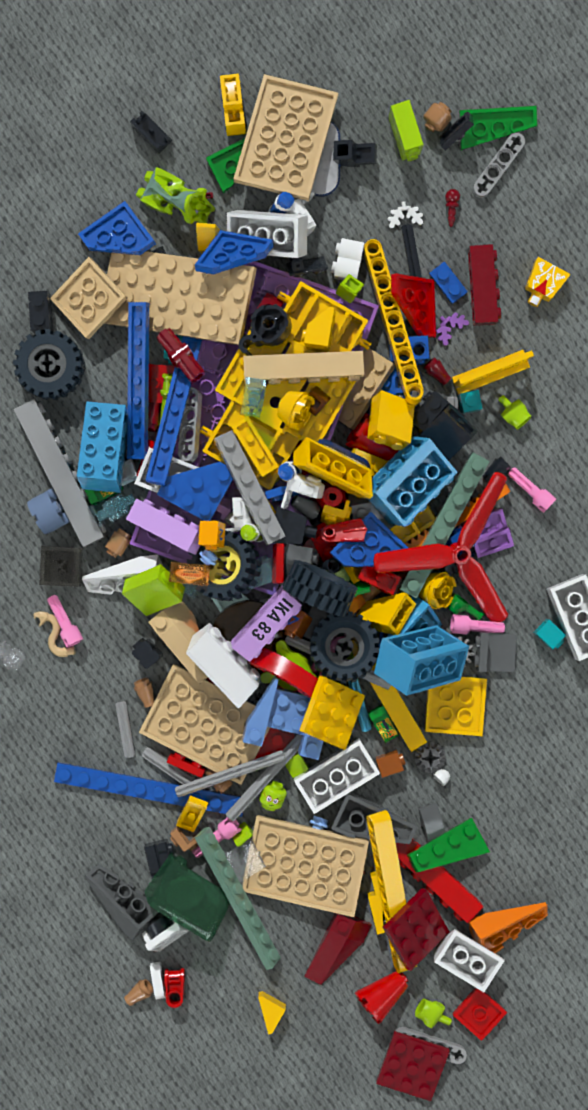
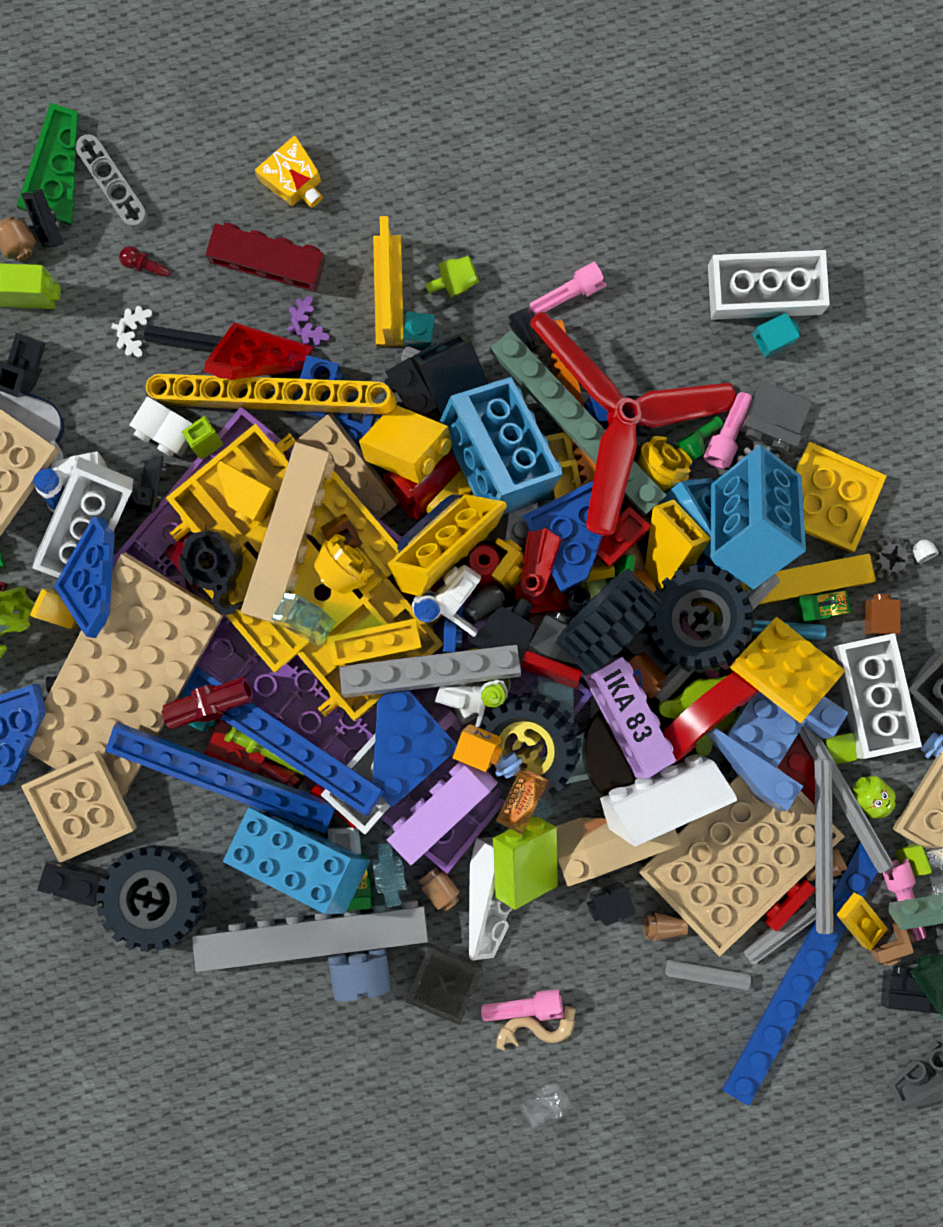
camera: 75 degrees left, 5 degrees down
light grey beam [178,387,202,463] -> none
dark red cone [423,357,451,386] -> none
blue plate [429,261,468,304] -> none
medium lavender slope [465,507,514,558] -> none

